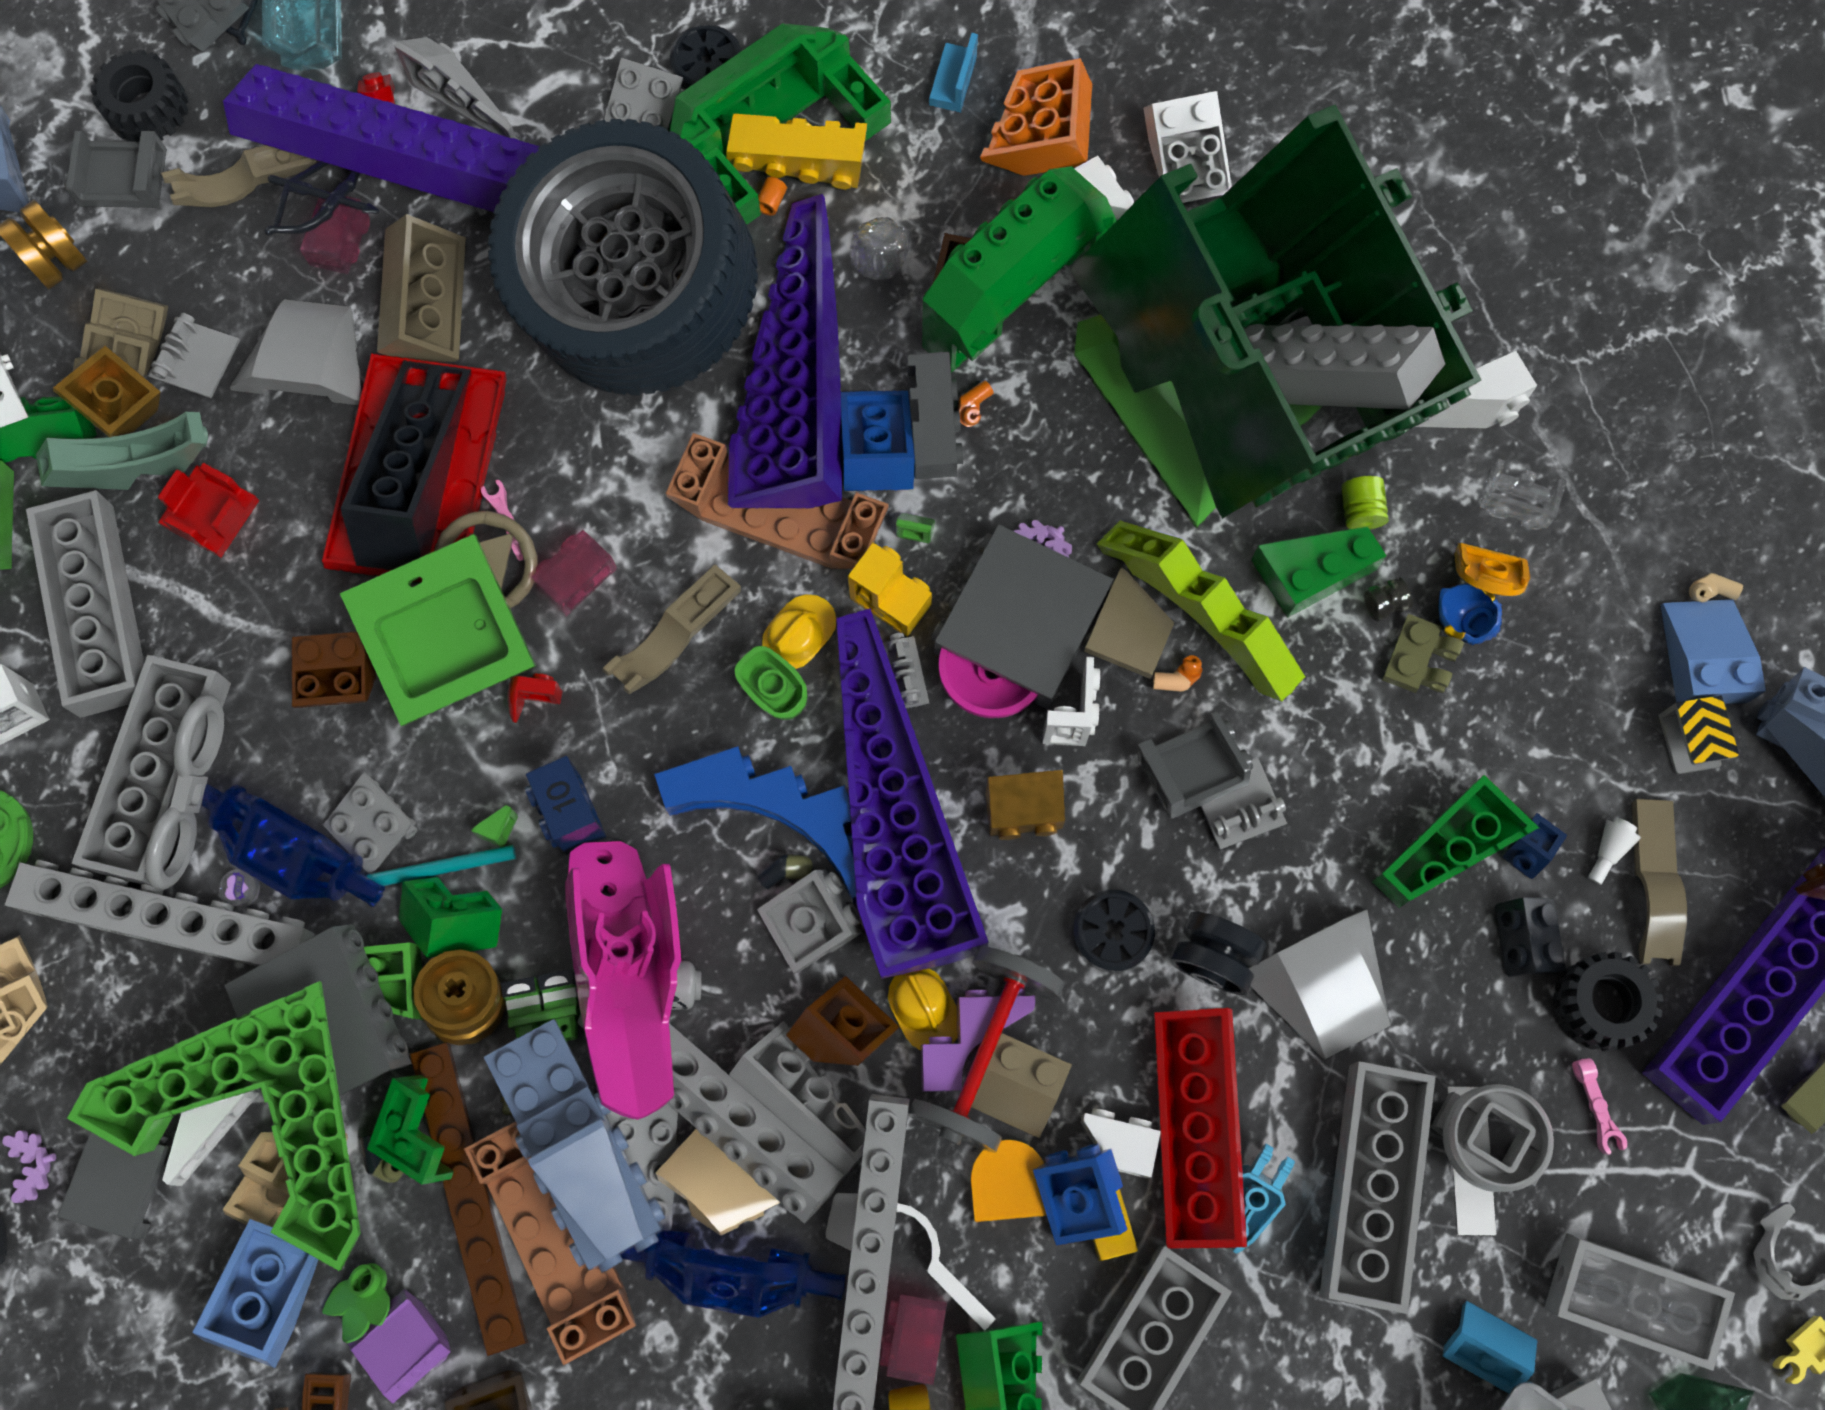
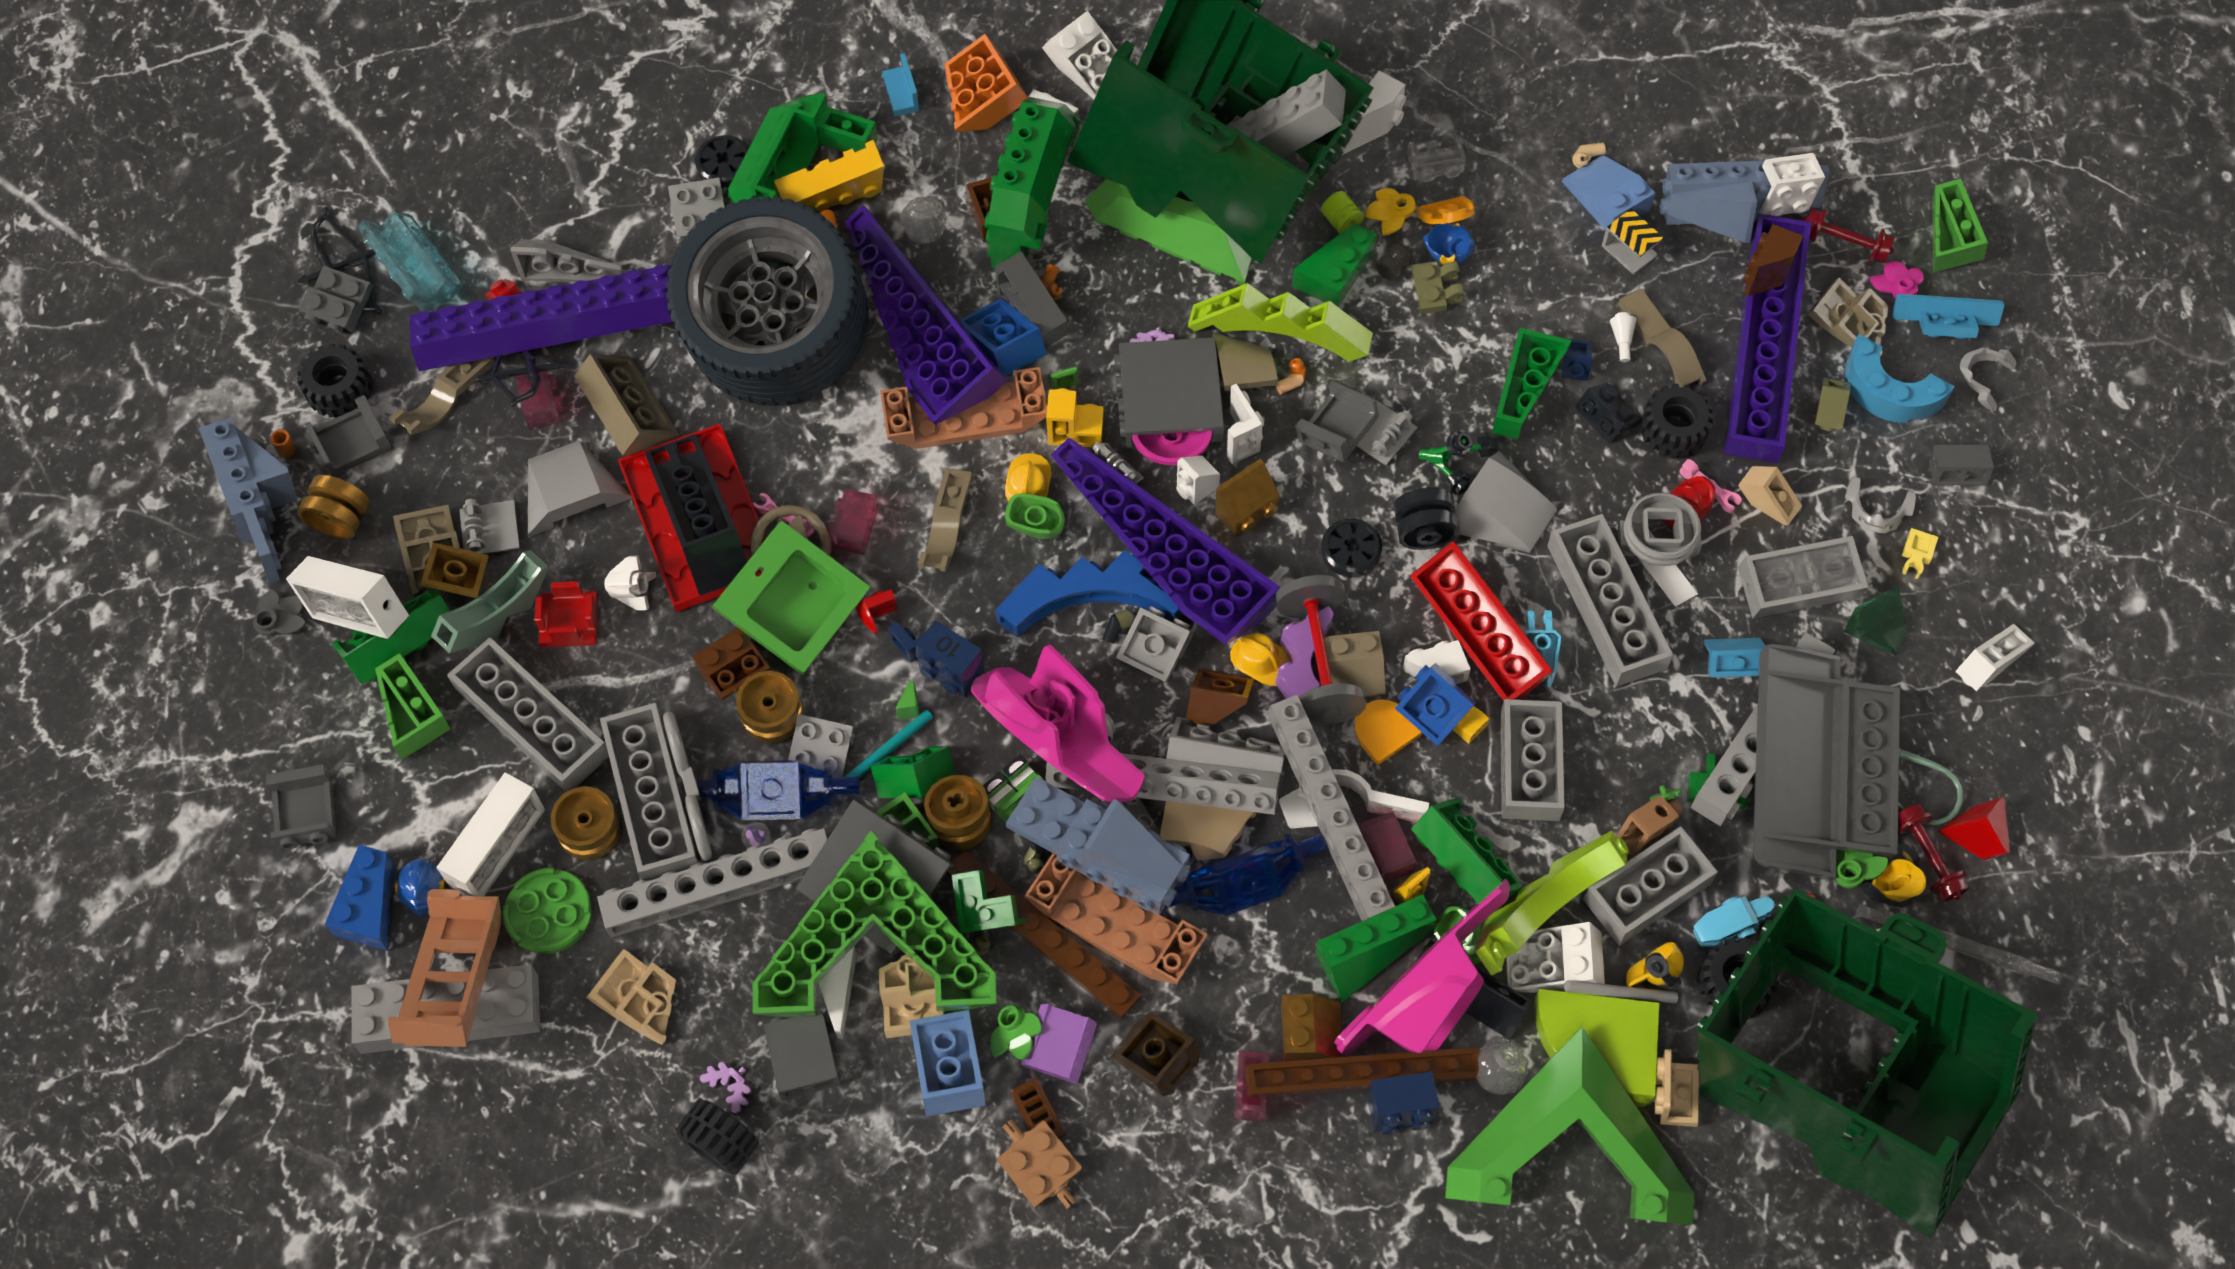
camera: 30 degrees left, 10 degrees down
none -> orange hinge [270,429,296,458]
none -> pearl gold wheel [550,786,621,860]
none -> white brick [605,555,657,610]
none -> pearl gold wheel [736,671,803,744]
none -> dark blue bracket [888,621,926,663]
none -> white slope [1176,456,1220,505]
none -> yellow plate [1364,188,1416,235]
none -> black plant [1419,429,1497,495]
none -> red piece [1662,476,1716,529]
none -> tan slope [1738,466,1802,525]

